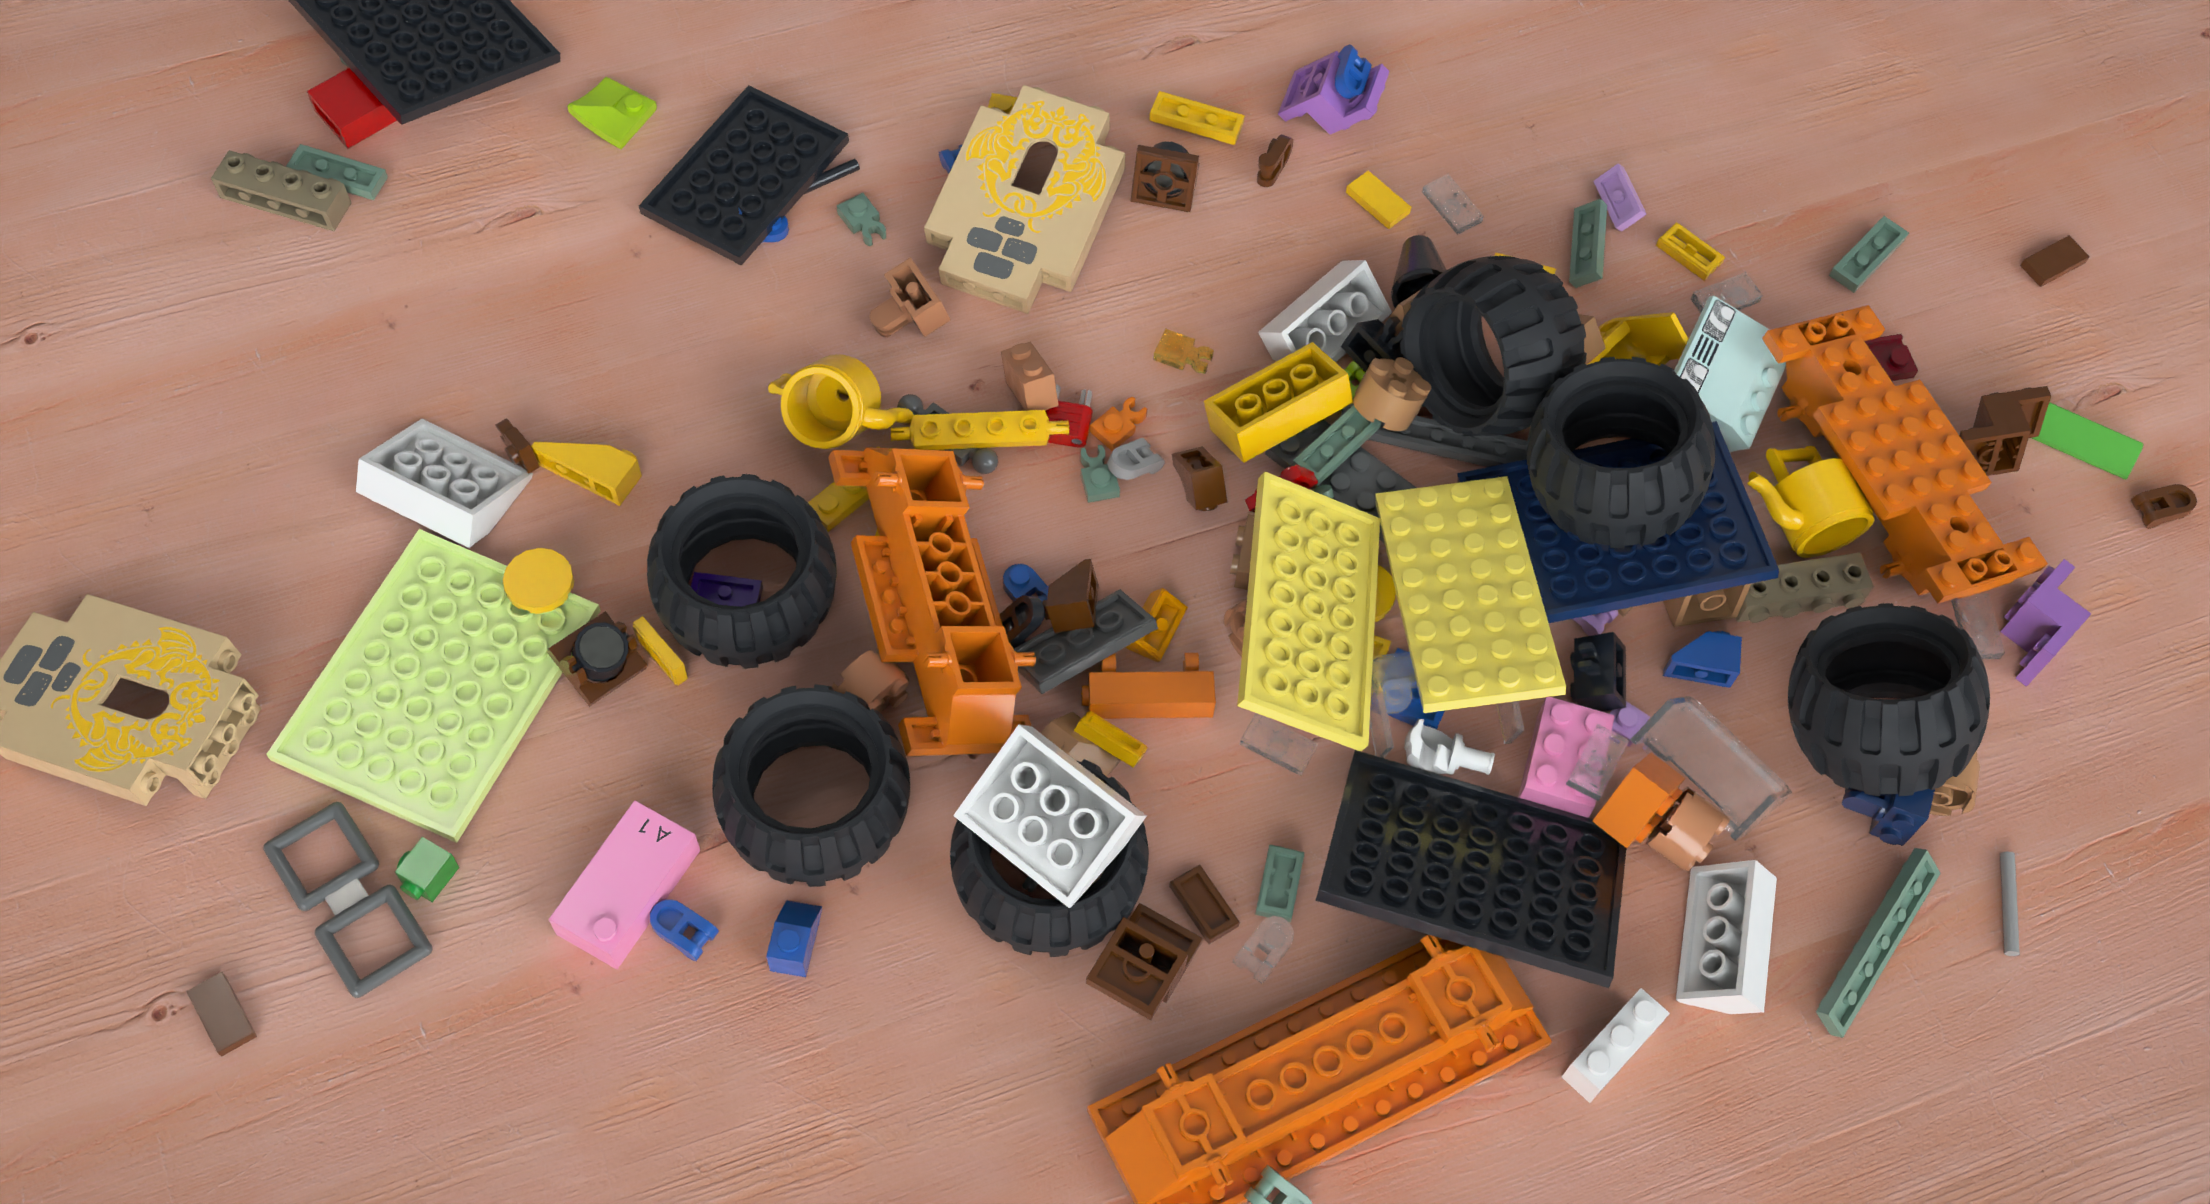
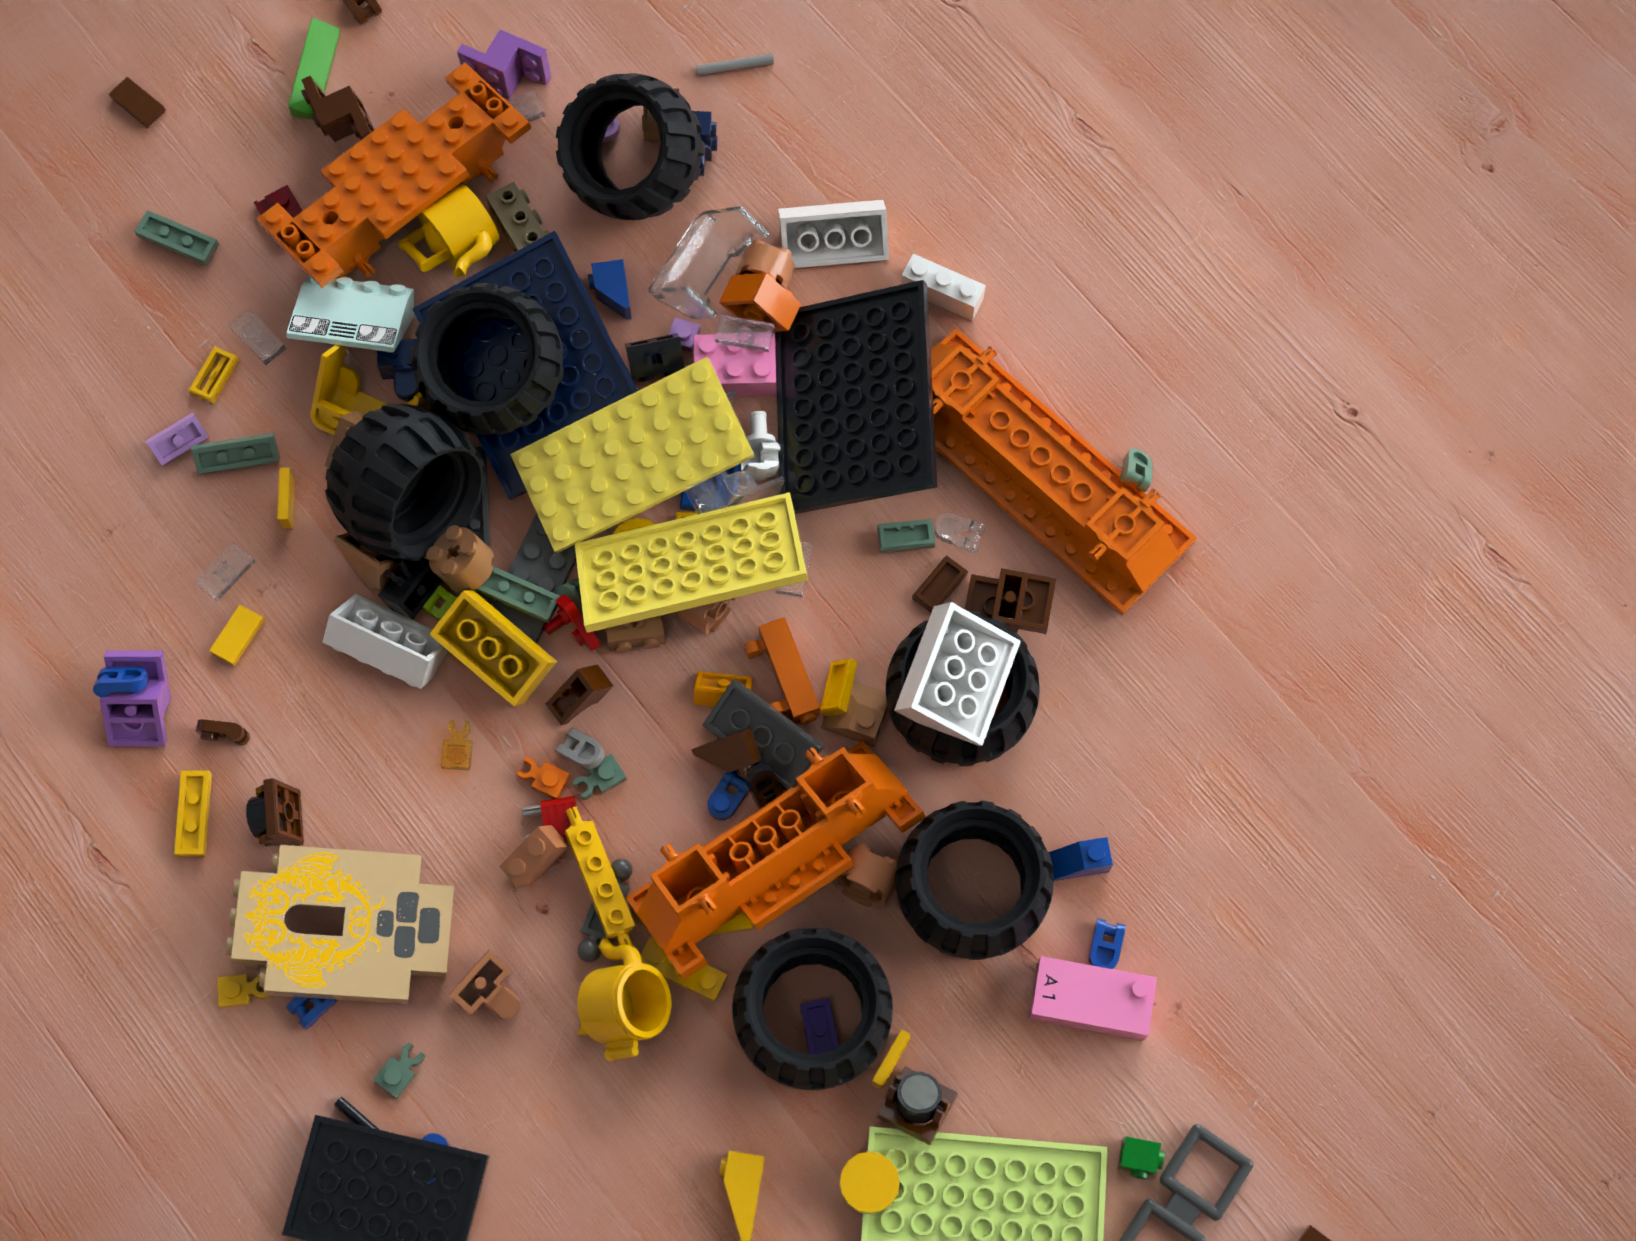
camera: 105 degrees left, 10 degrees up
black cone [1391,235,1446,308] -> none
sand green plate [1816,848,1941,1038] -> none

